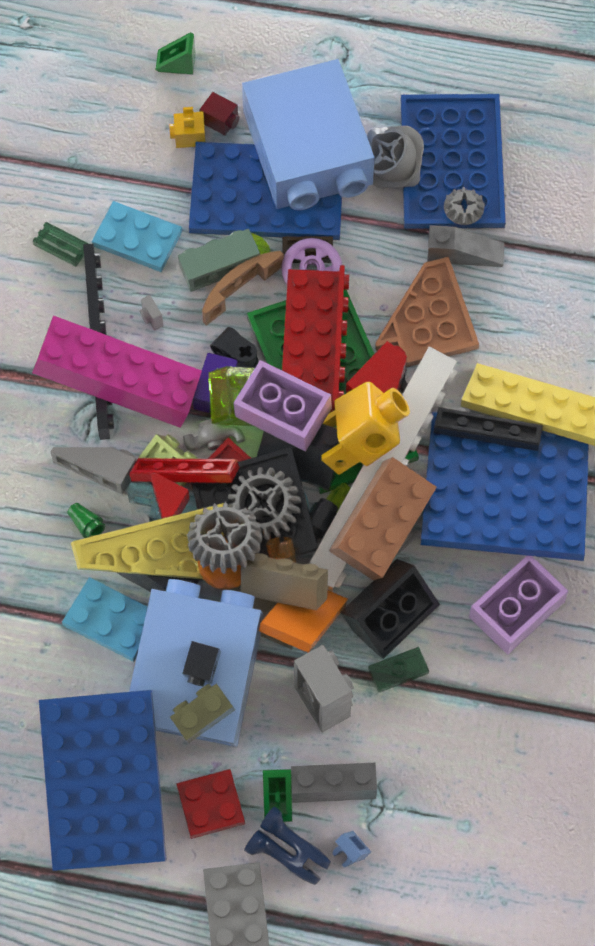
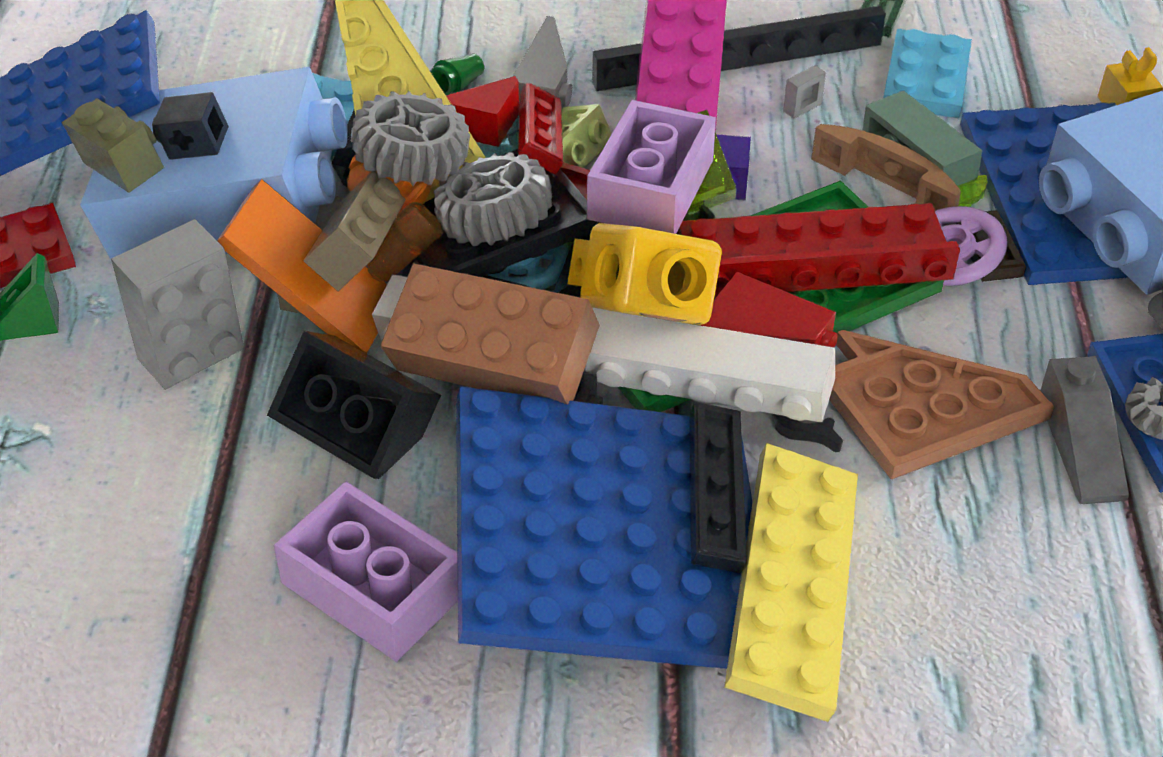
camera: 80 degrees right, 20 degrees down
black piece [210,327,259,374] -> none
flat silver brick [291,762,377,803] -> none
clear green plate [368,647,429,693] -> none

